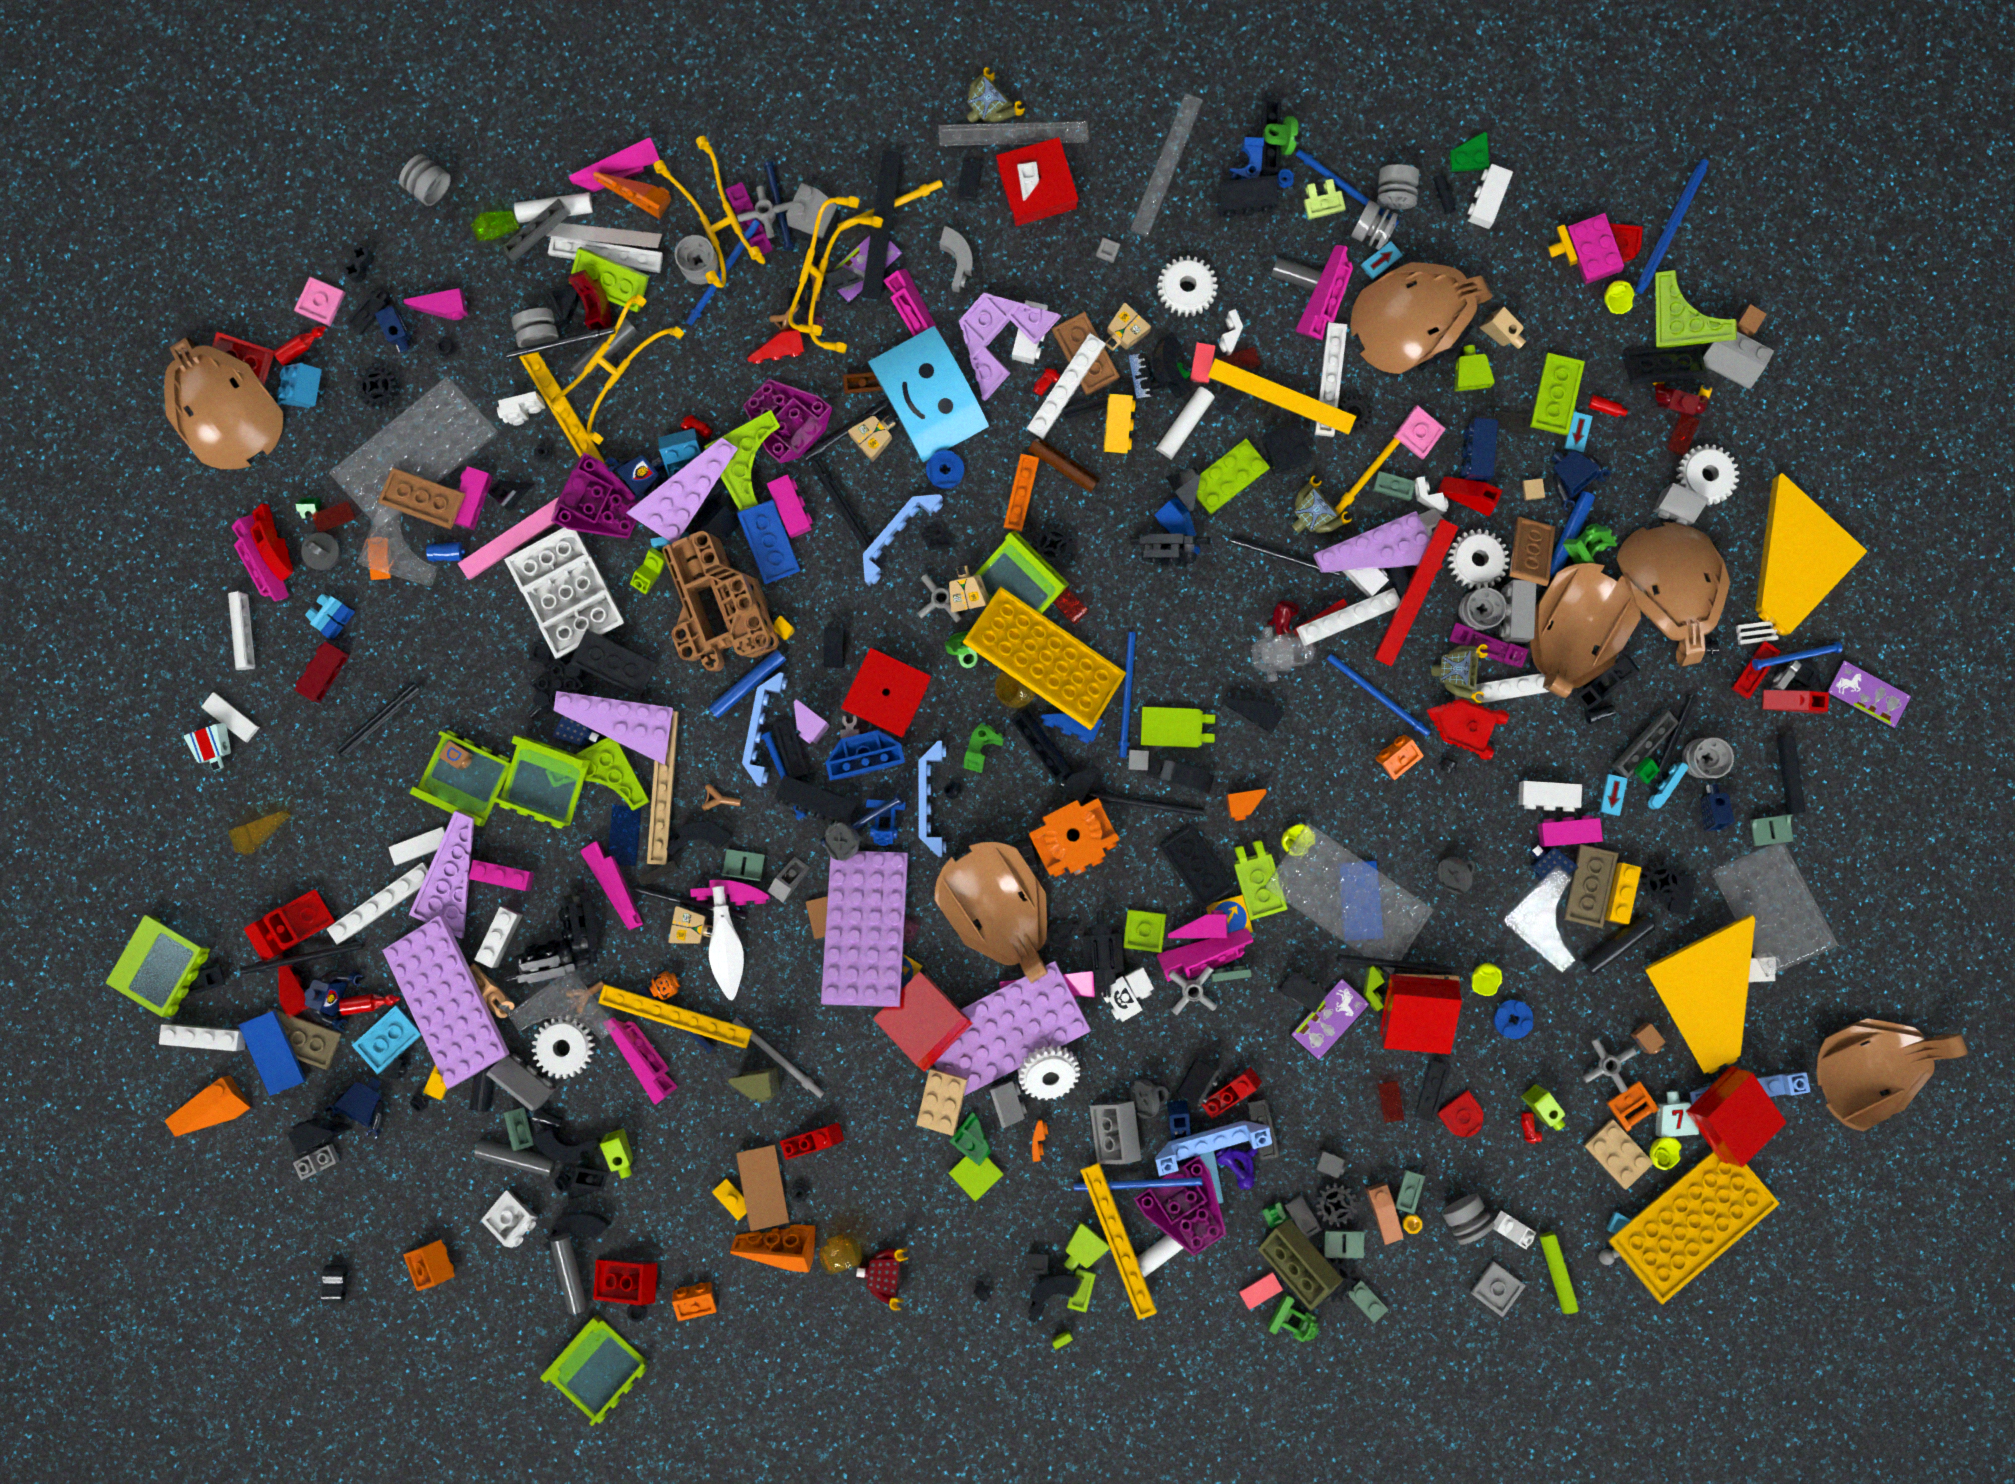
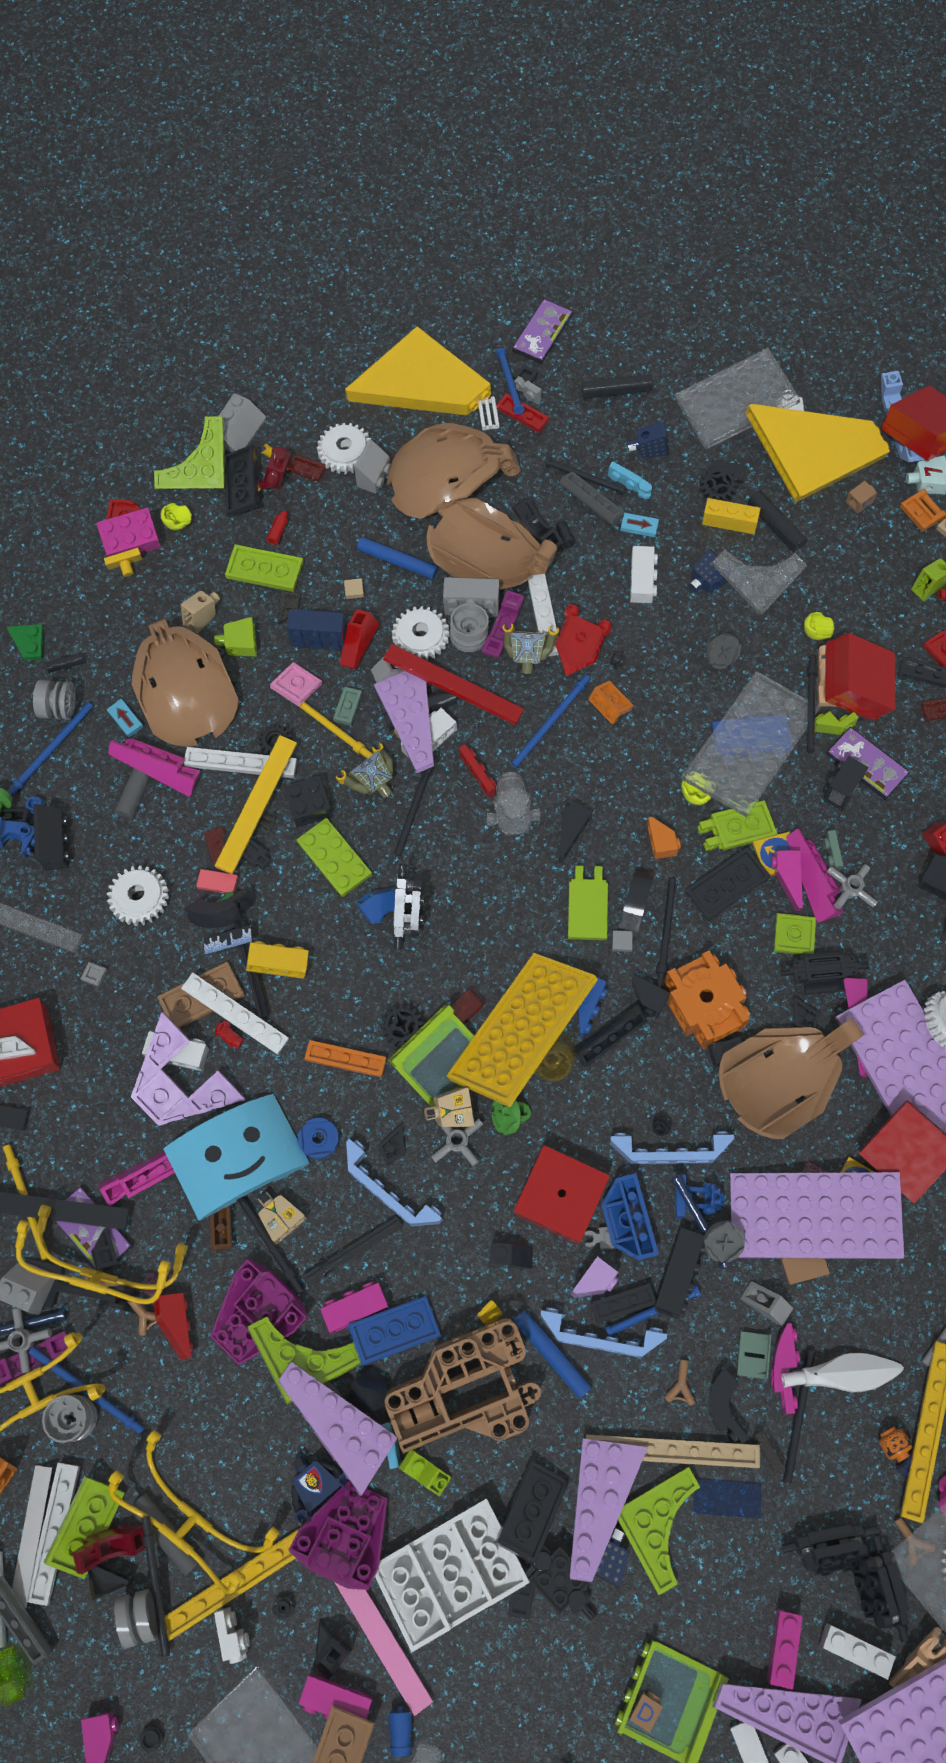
camera: 90 degrees left, 15 degrees down
clear light blue panel [494,735,590,828] -> none
dark pink wedge [581,841,643,930] -> none
dark azure slope [658,428,702,479] -> none
tan torso [668,906,713,943] -> none
red arm [681,415,713,439] -> none
light grey arch [940,226,973,293] -> none
bright green tile [964,723,1004,773] -> none
reddish brown brick [1028,437,1100,493] -> none
white brick [1101,976,1142,1022] -> none
tan torso [1105,303,1151,351] -> none
blue bar [1118,632,1136,758] -> none
white brick [1124,967,1154,999] -> none
white brick [1156,387,1214,460] -> none
black slope [1166,468,1200,511] -> none
white slope [1219,309,1243,357] -> none
dark red piece [1267,601,1300,644] -> none
white plate [1296,588,1400,646] -> none
yellowish green plate [1304,179,1346,220] -> none
light grey wheel [1351,200,1398,251] -> none
white slope [1414,477,1448,515] -> none
white brick [1467,164,1513,229] -> none
blue plate [1493,1000,1533,1039] -> none
medium nougat tile [1509,517,1555,586] -> none
dark pink brick [1538,815,1603,847] -> none
dark blue torso [1551,451,1611,511] -> none
bright green tile [1563,523,1617,564] -> none
dark tan tile [1563,844,1619,928] -> none
medium azure tile [1564,412,1593,453] -> none
light grey bar [1582,1038,1637,1093] -> none
green tile [1634,756,1660,784] -> none
blue piece [1635,159,1709,294] -> none
light grey wheel [1682,738,1734,778] -> none
medium nougat brick [1737,304,1767,338] -> none
sand green piece [1750,815,1793,846] -> none
red slope [1762,690,1829,714] -> none
medium nougat windscreen [1817,1019,1968,1131] -> none

